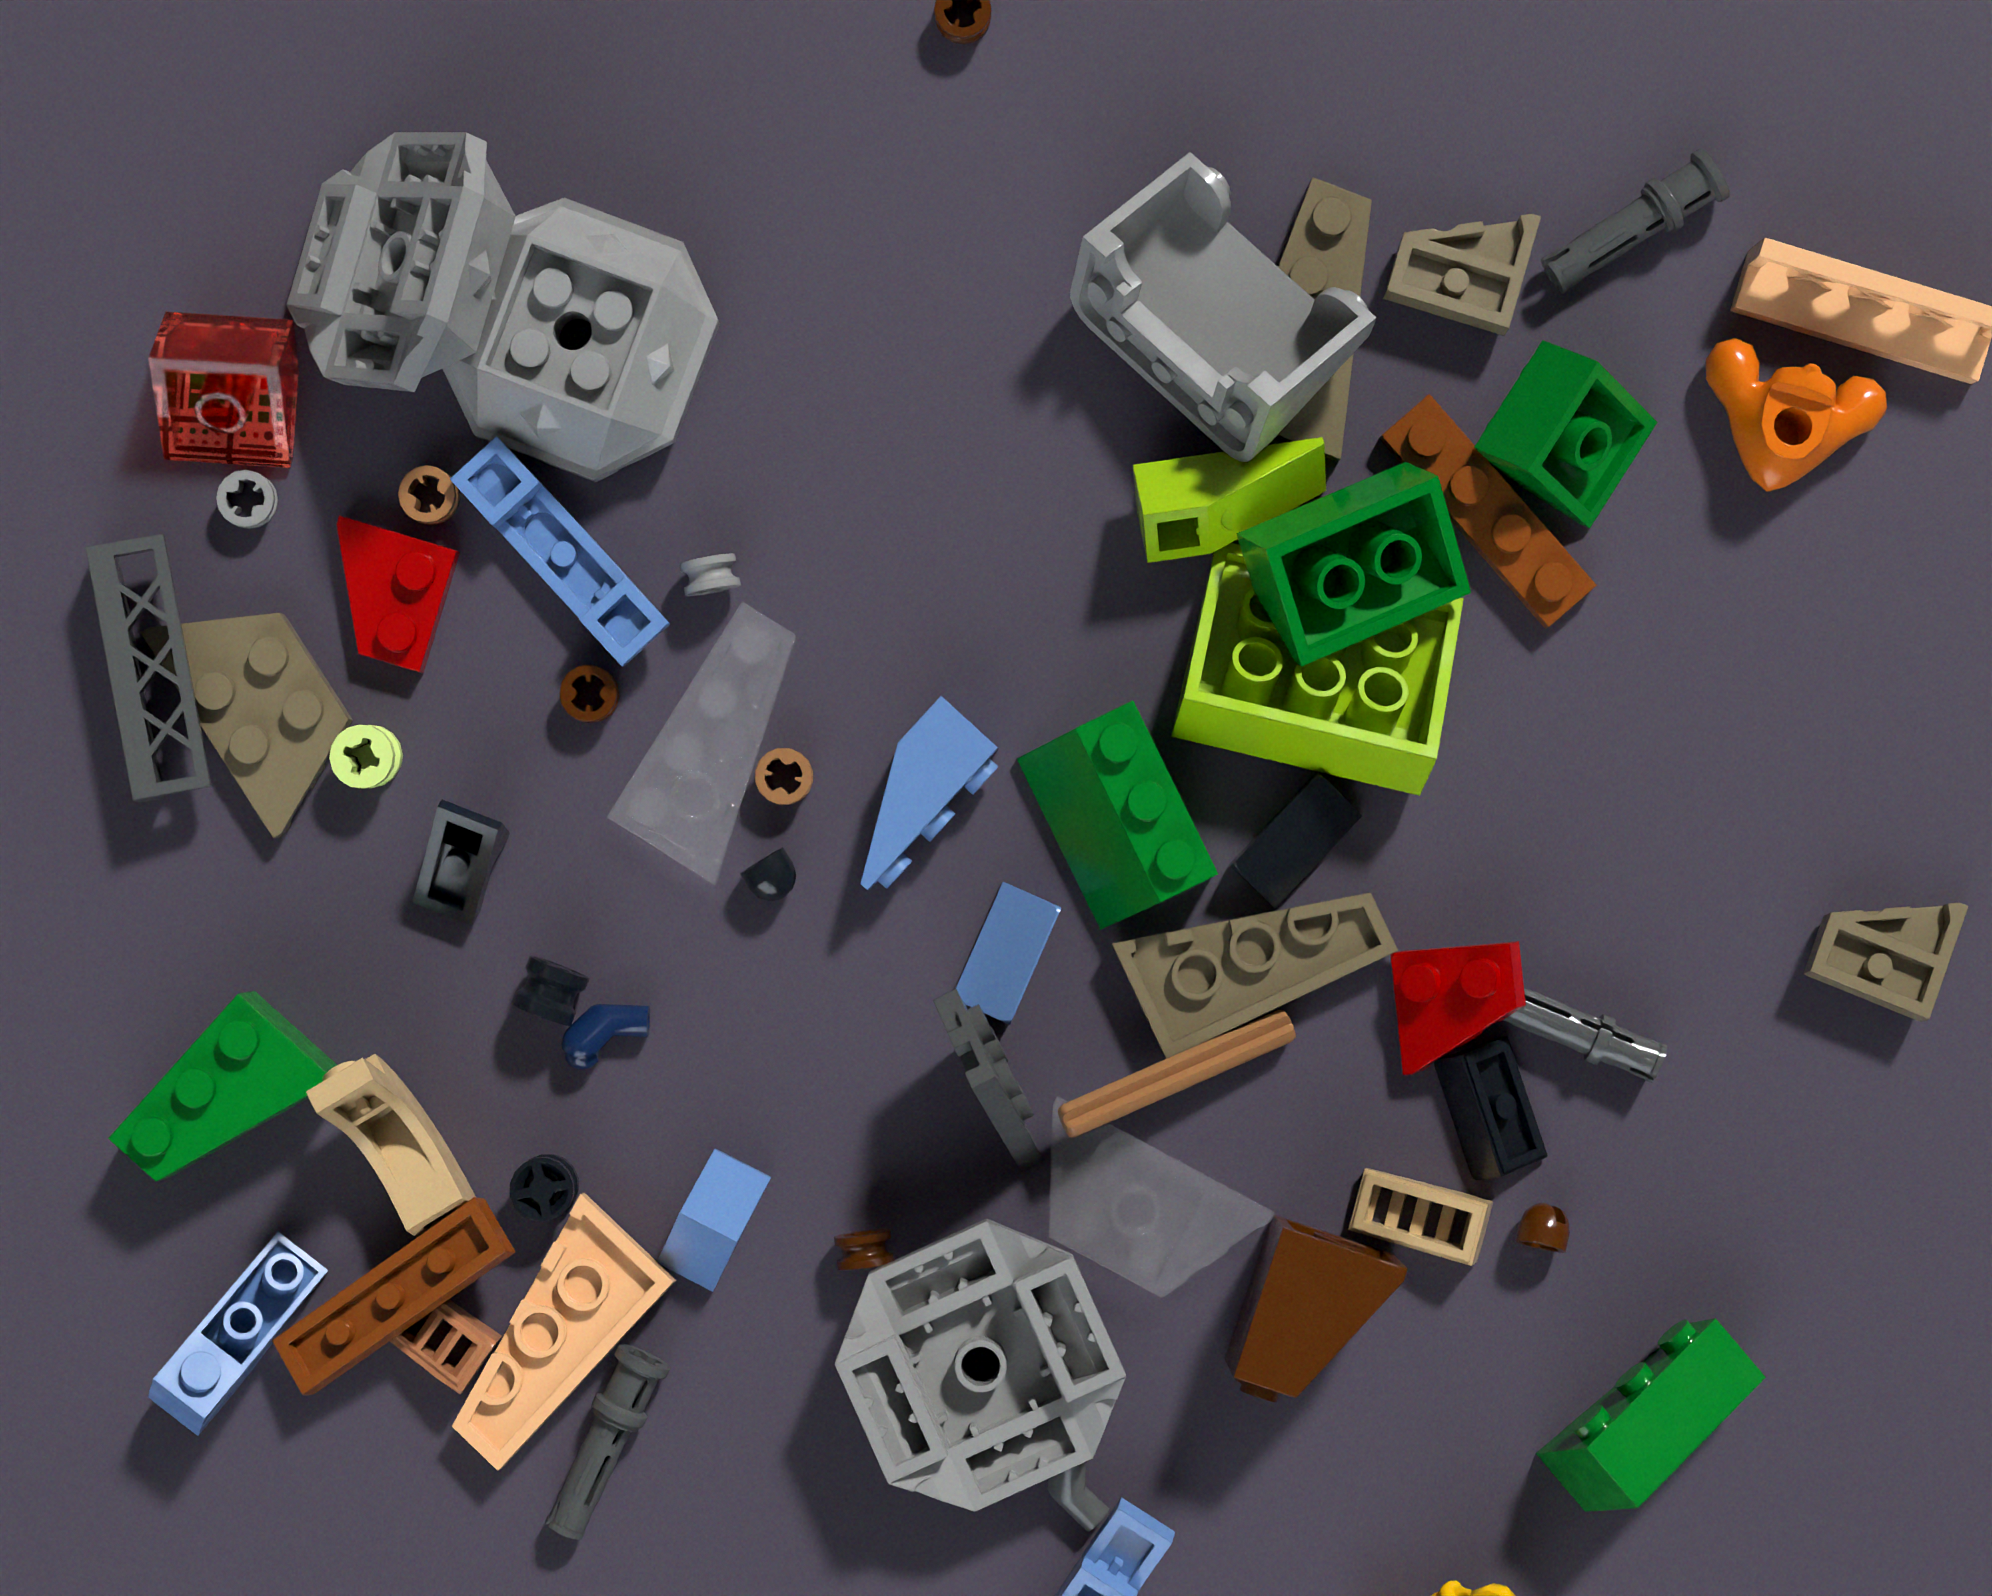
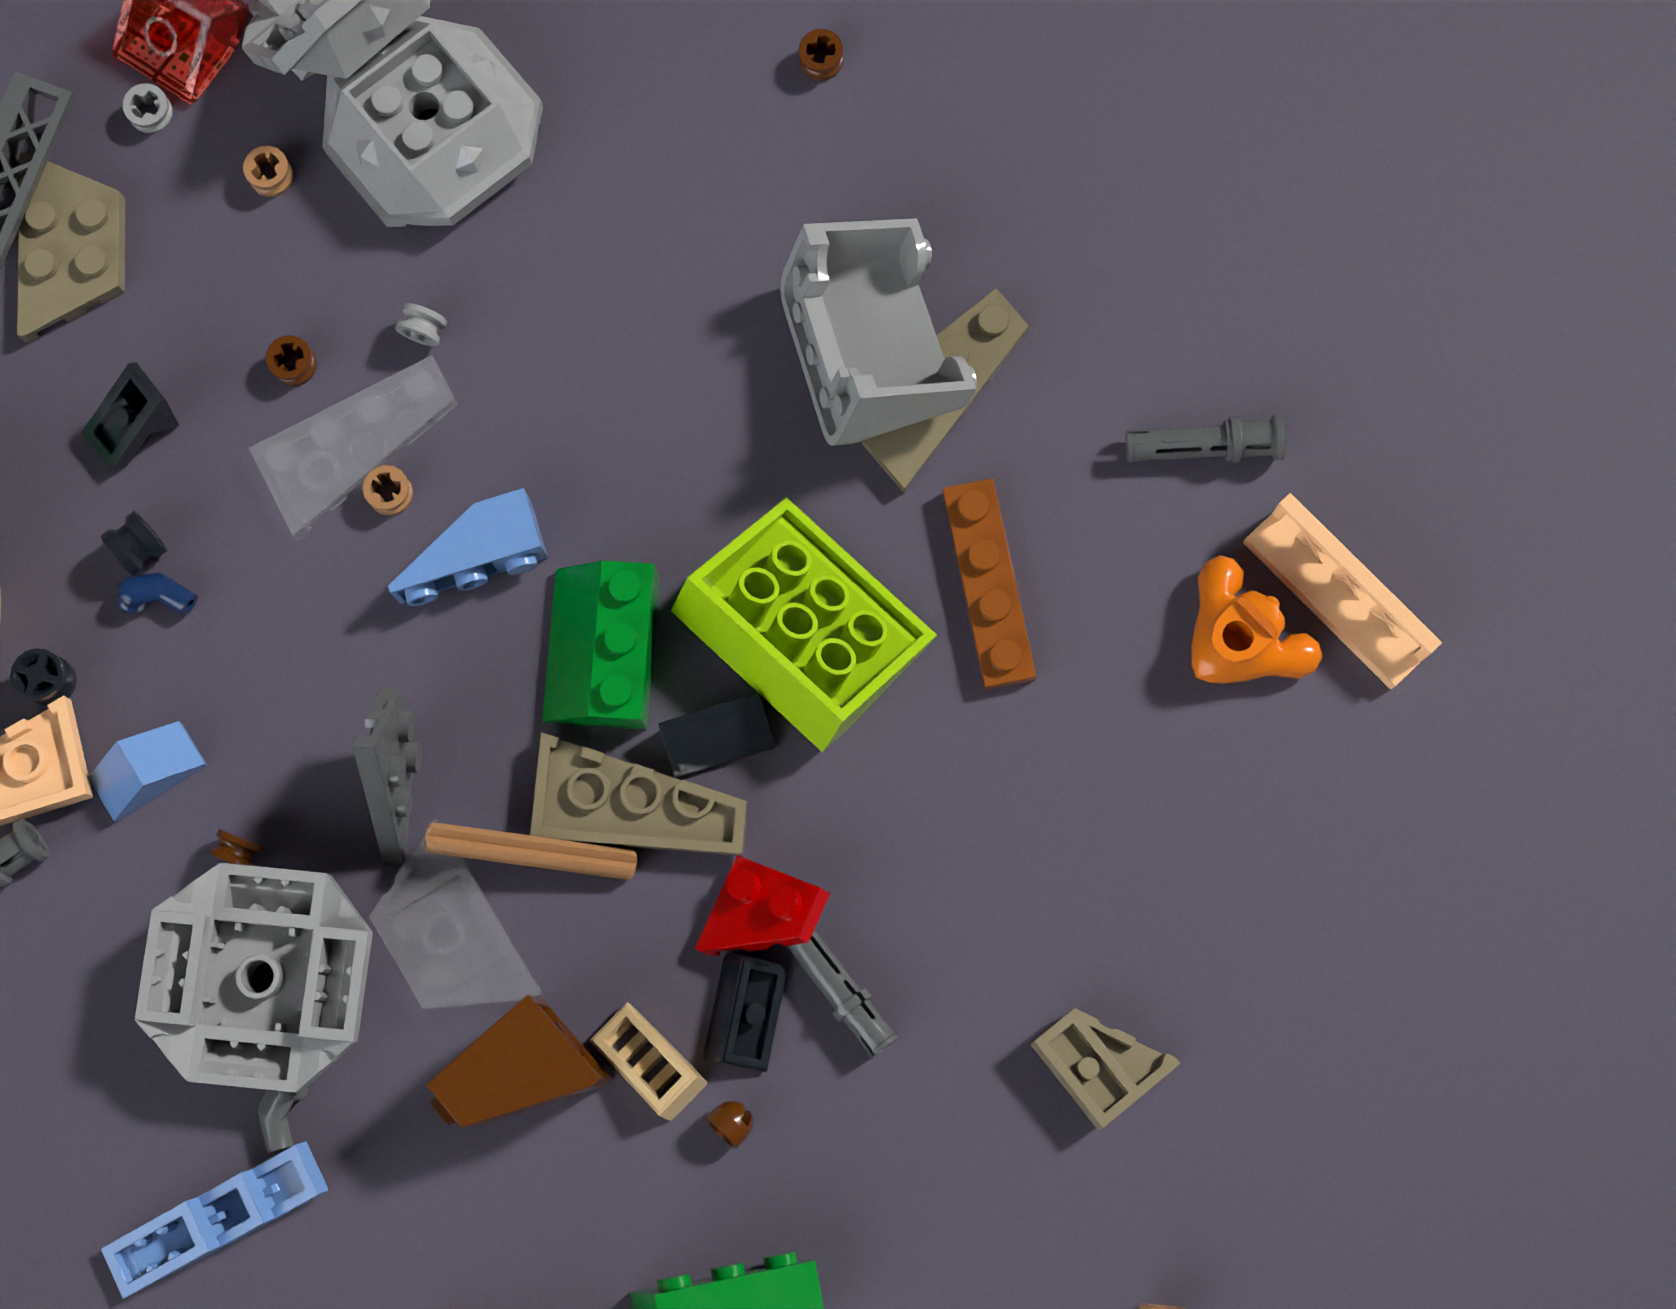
camera: 35 degrees right, 10 degrees down
yellowish green wheel [329,725,403,789] -> none
red wing [336,515,460,674] -> none
medium blue slope [450,436,670,667] -> none
black hinge [740,847,796,901] -> none
medium blue slope [956,882,1062,1025] -> none
lime slope [1133,437,1326,563] -> none
green slope [1237,462,1471,667] -> none
dark tan wing [1383,214,1541,336] -> none
green slope [1474,340,1658,529] -> none

